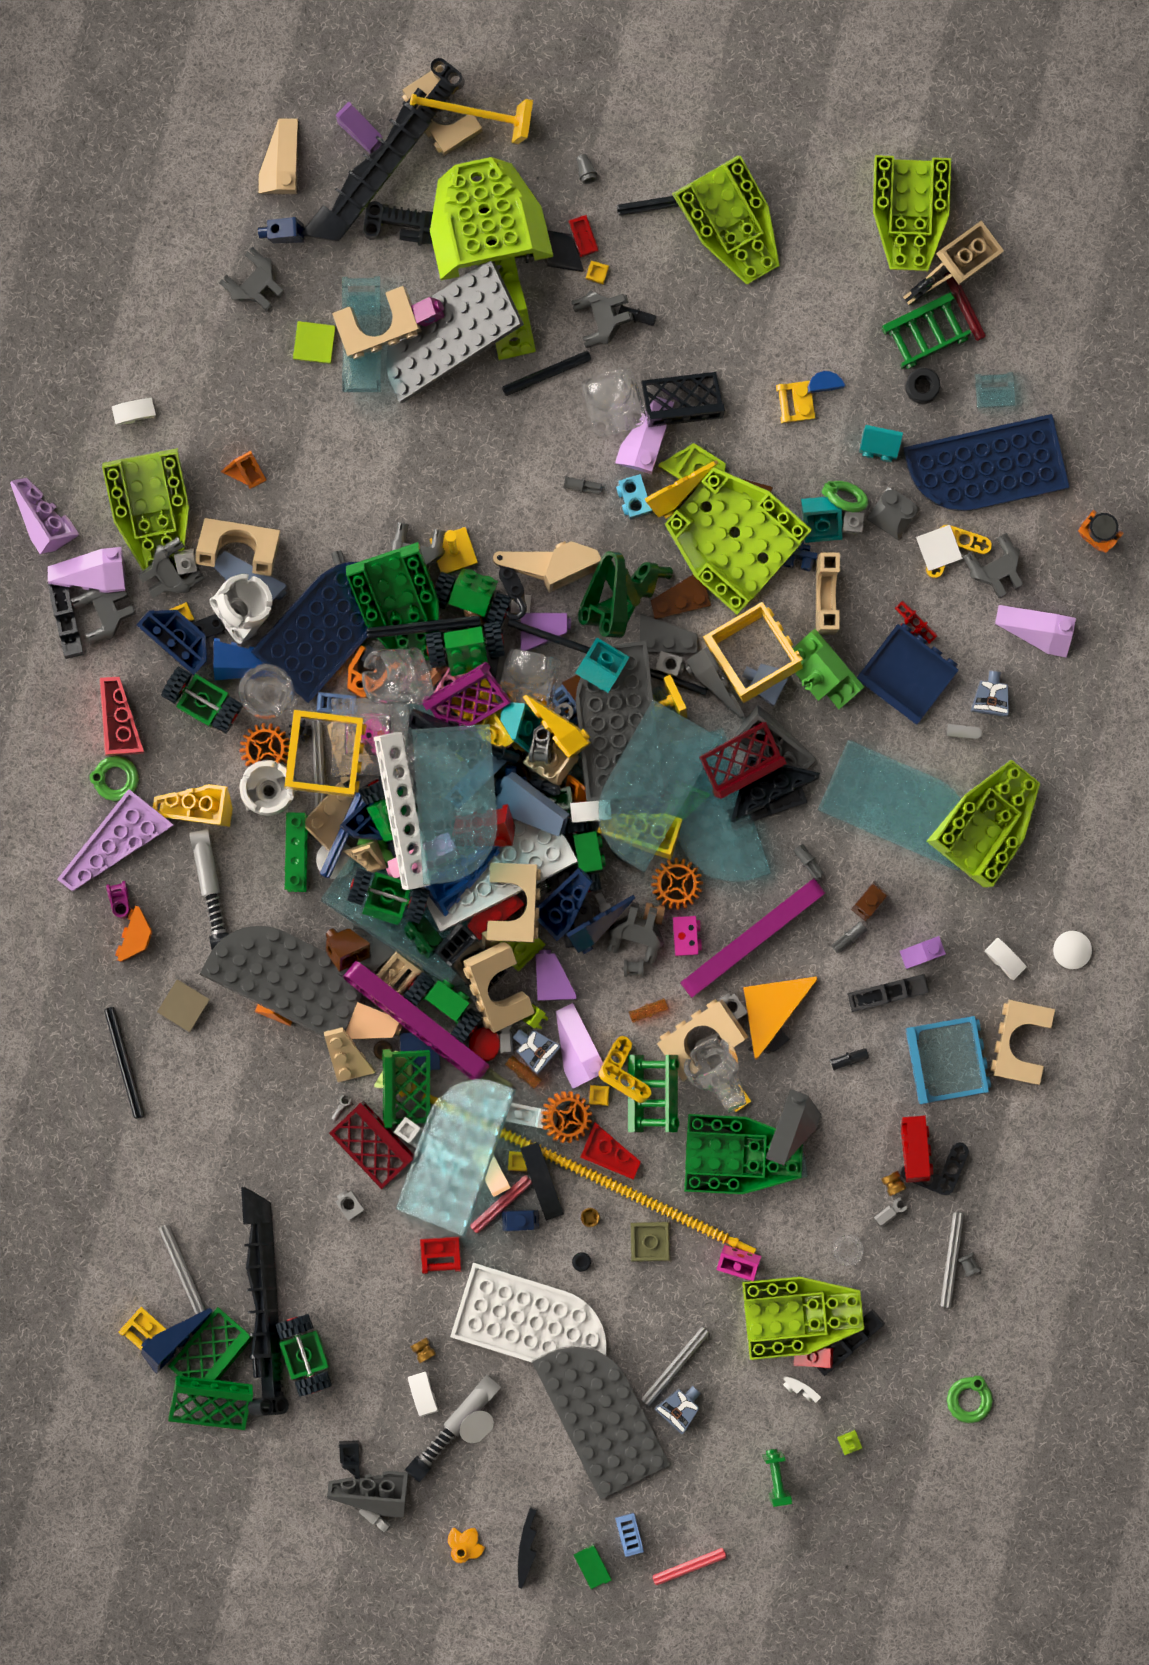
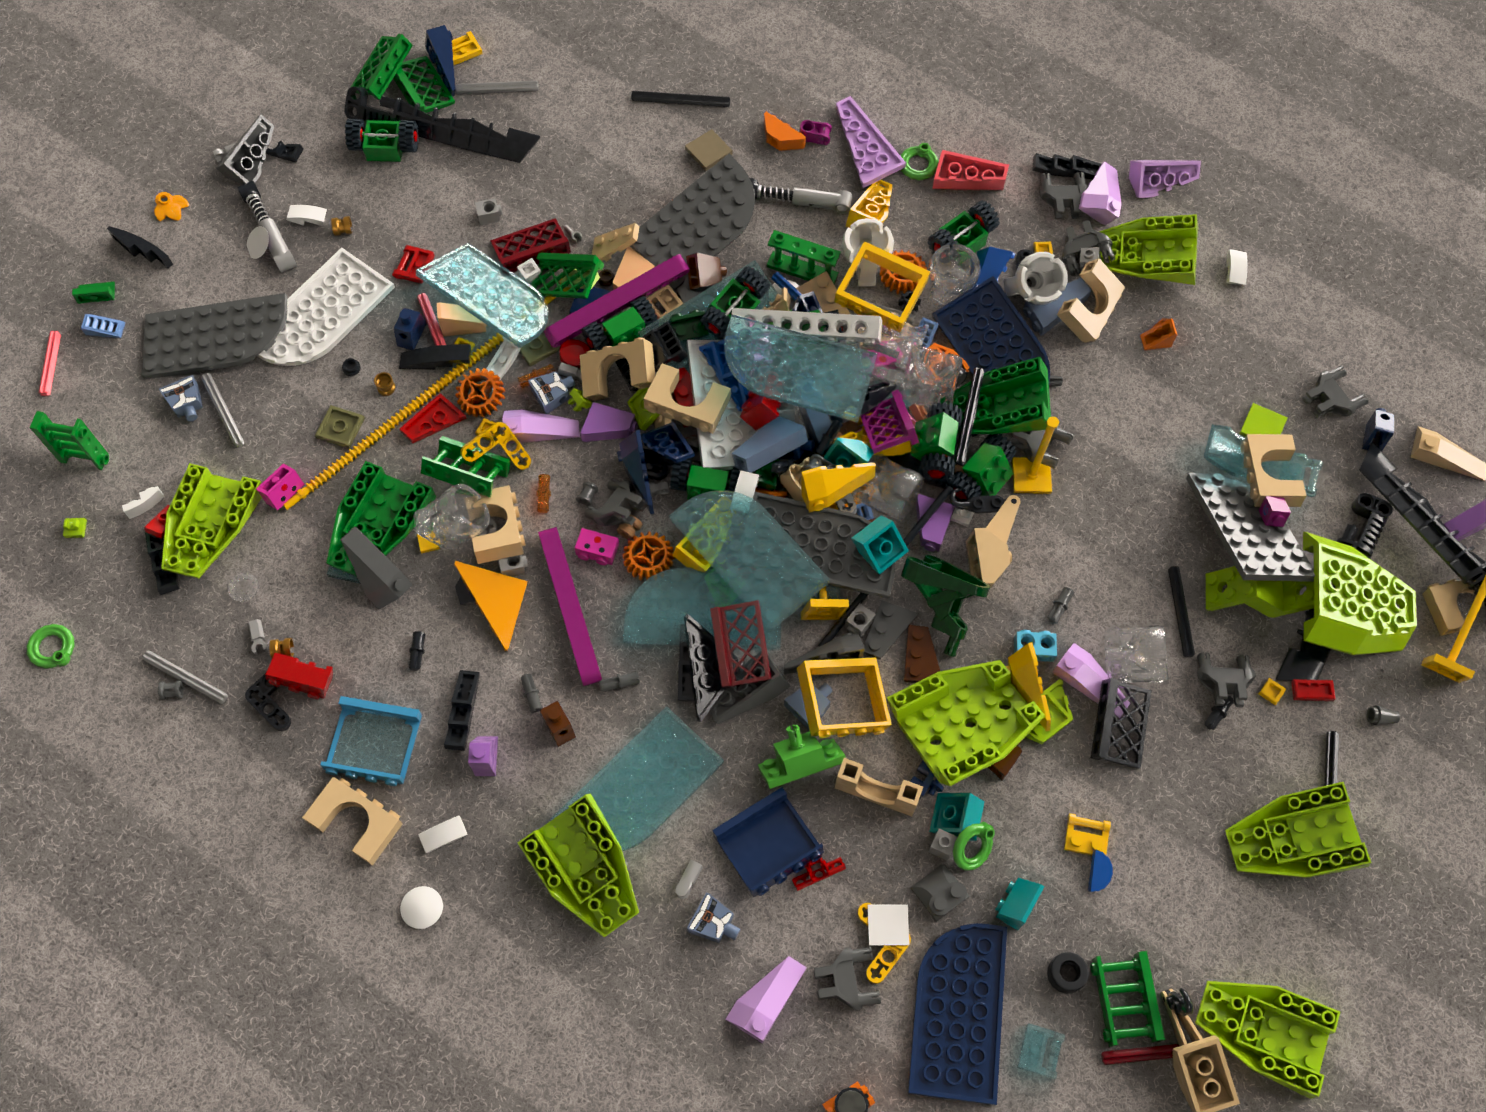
camera: 110 degrees right, 20 degrees down
dark blue wedge [136,610,207,675] -> none

